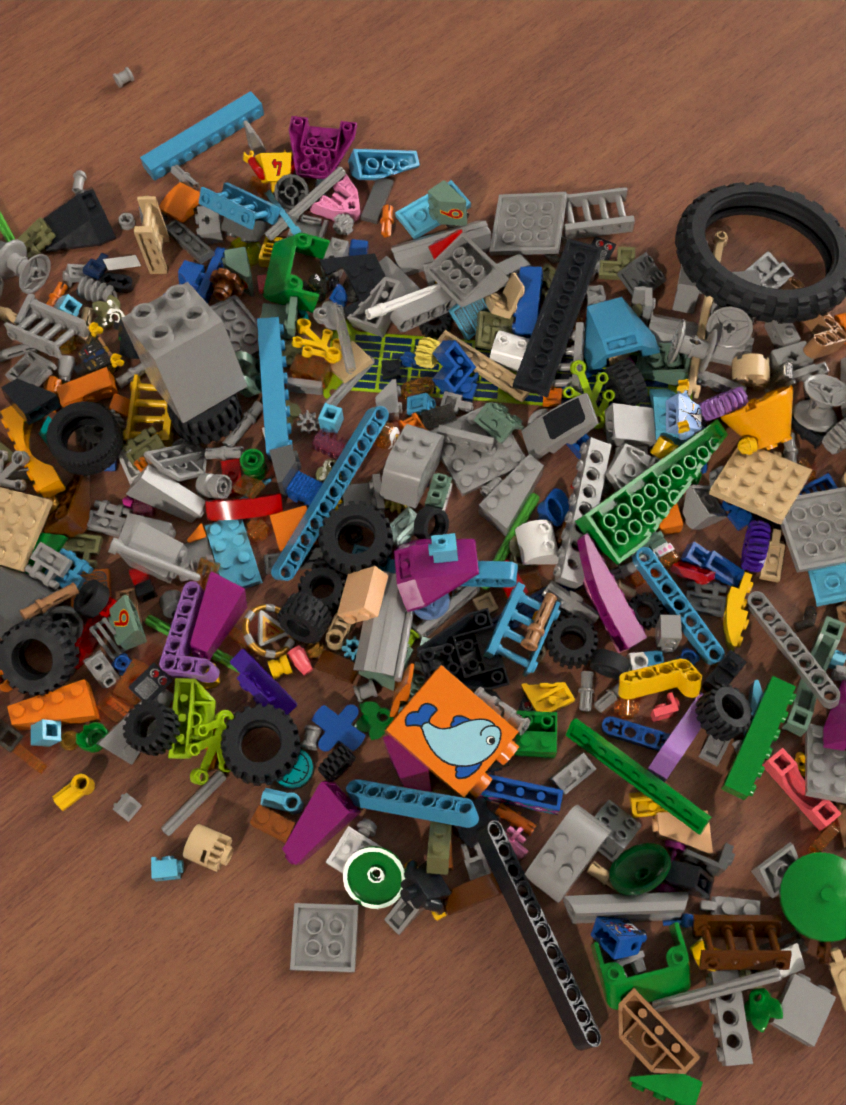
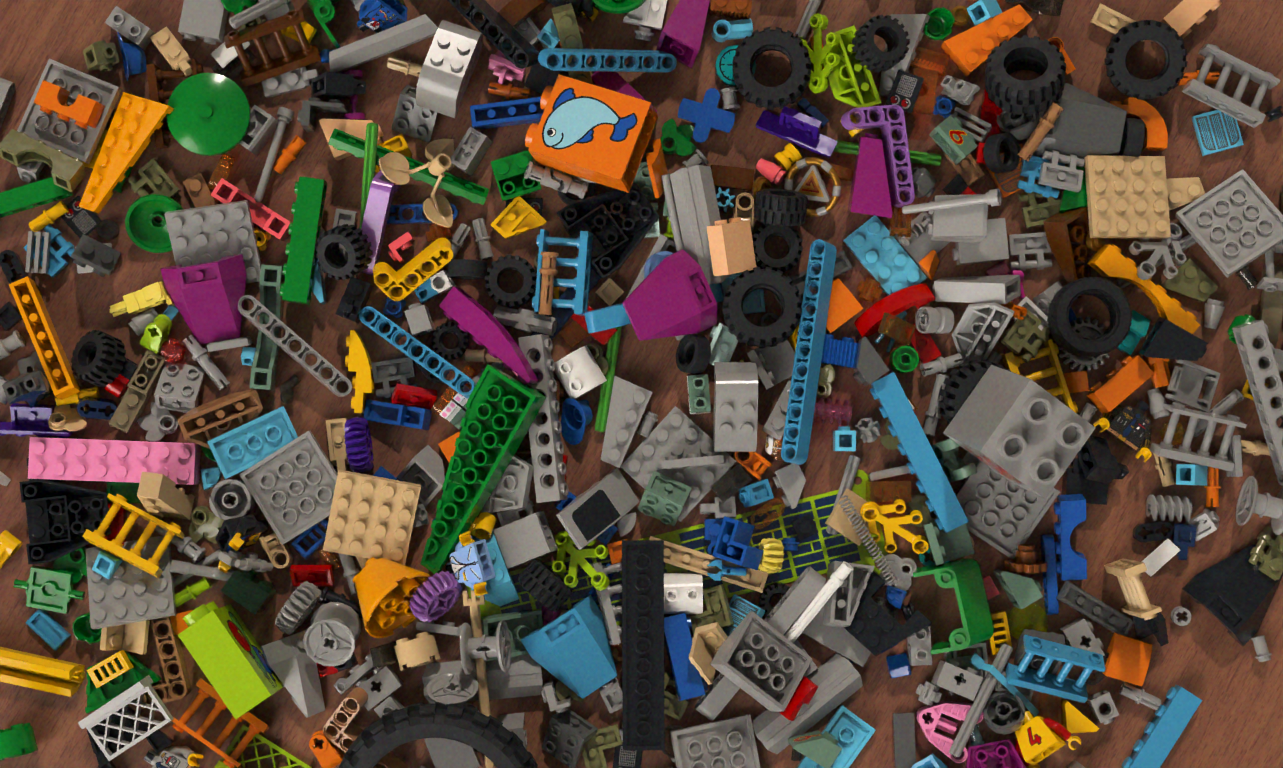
camera: 155 degrees right, 20 degrees up
olive plate [92,294,125,328] -> none
clear smoke hips [302,273,329,302] -> none
black tyre [318,745,356,782] -> none
orange axle [380,205,394,238] -> none
medium azure brick [428,533,458,563] -> none
dark green dish [609,843,671,895] -> none
yellow plate [738,436,757,455] -> none
none -> light grey piece [254,107,295,202]
none -> orange pin [273,135,307,175]
none -> red plate [290,565,335,586]
none -> bright green axle [359,123,379,229]
none -> tan plant [379,139,454,228]
none -> medium azure slope [537,18,560,48]
none -> dark azure bar [707,559,747,581]
none -> light grey plate [762,380,804,441]
none -> dark blue plate [797,97,829,129]
none -> light grey brick [931,659,983,701]
none -> light grey bracket [1033,281,1063,315]
none -> yellow slope [1061,699,1099,734]
none -> light grey brick [1087,690,1119,724]

